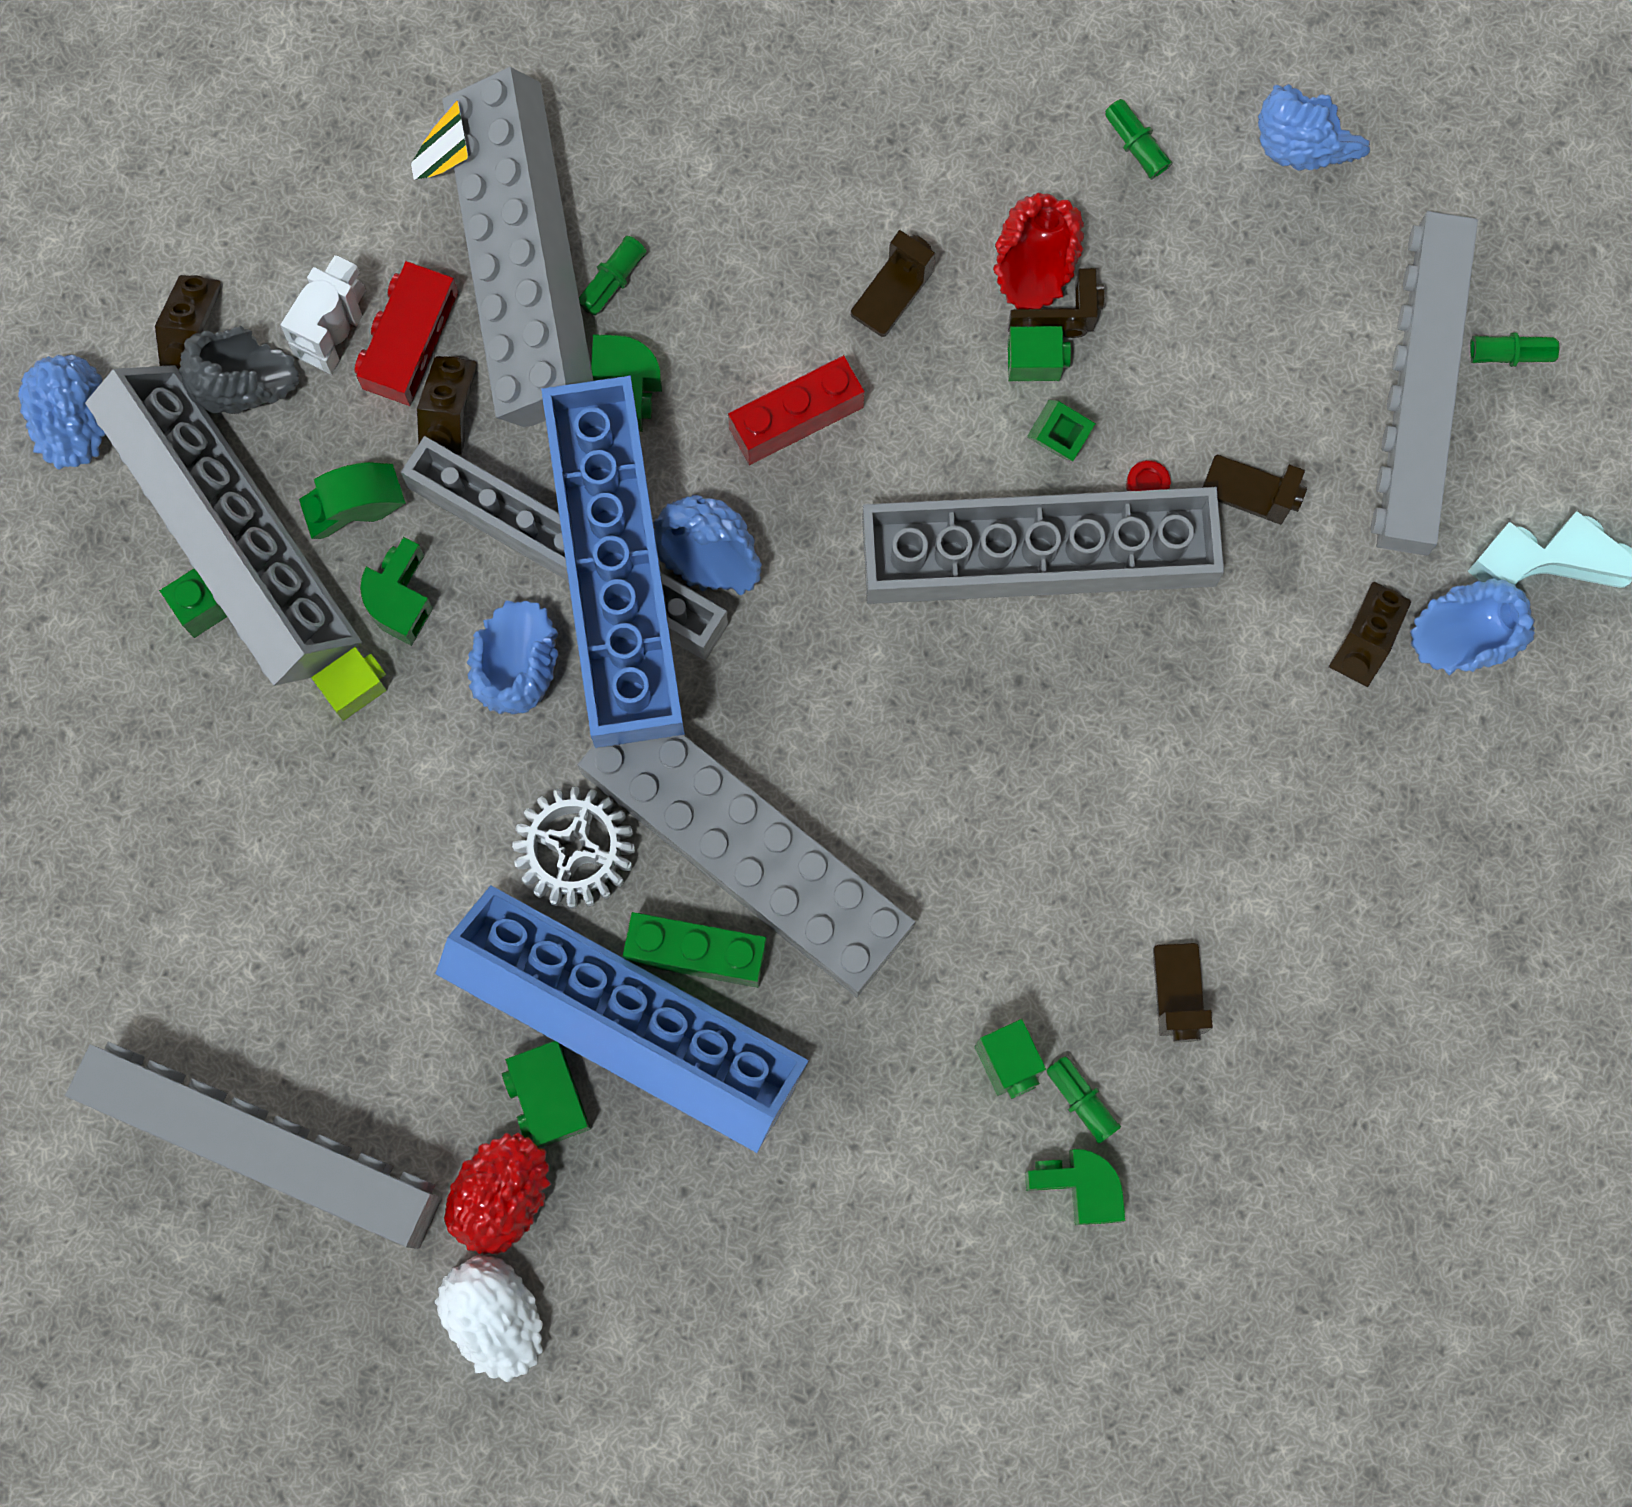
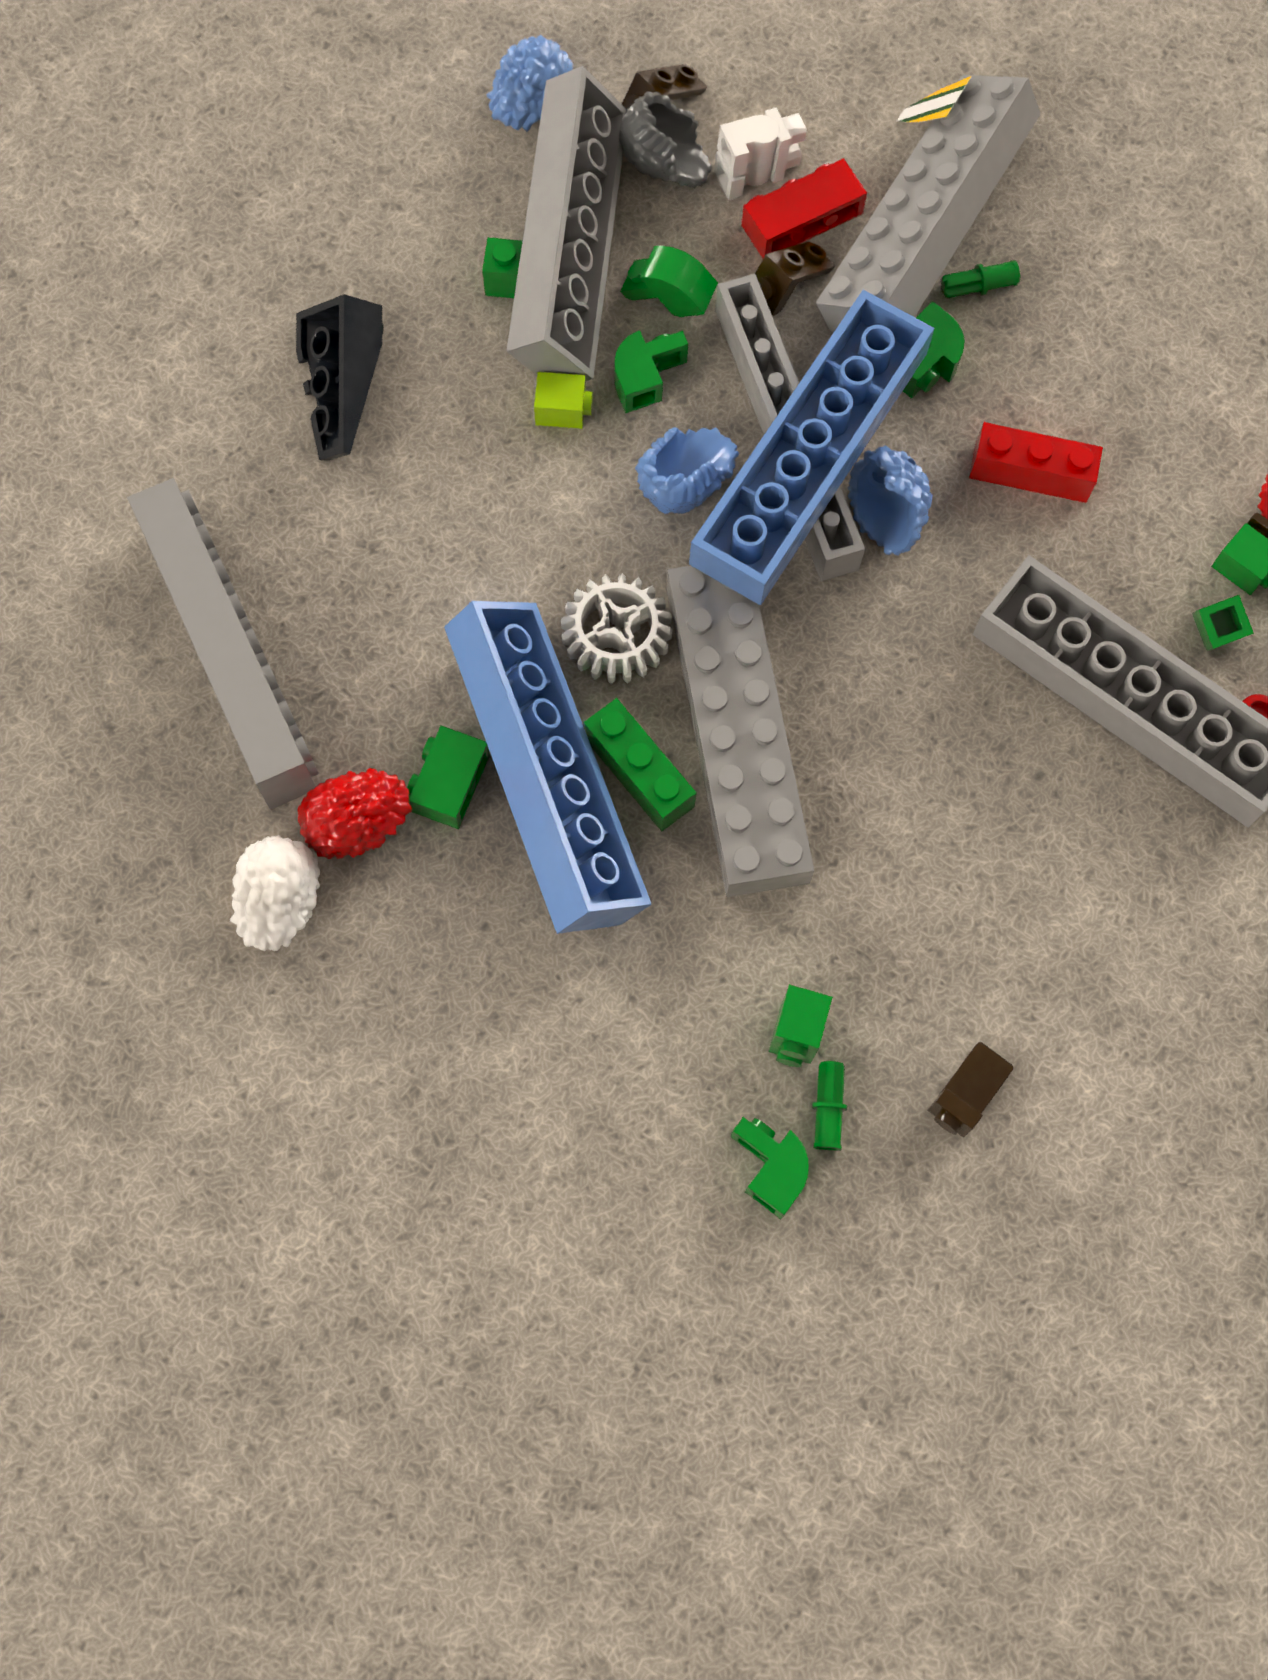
camera: 40 degrees right, 5 degrees down
dark brown bracket [851,230,935,337] -> none
none -> black wedge [296,294,384,461]

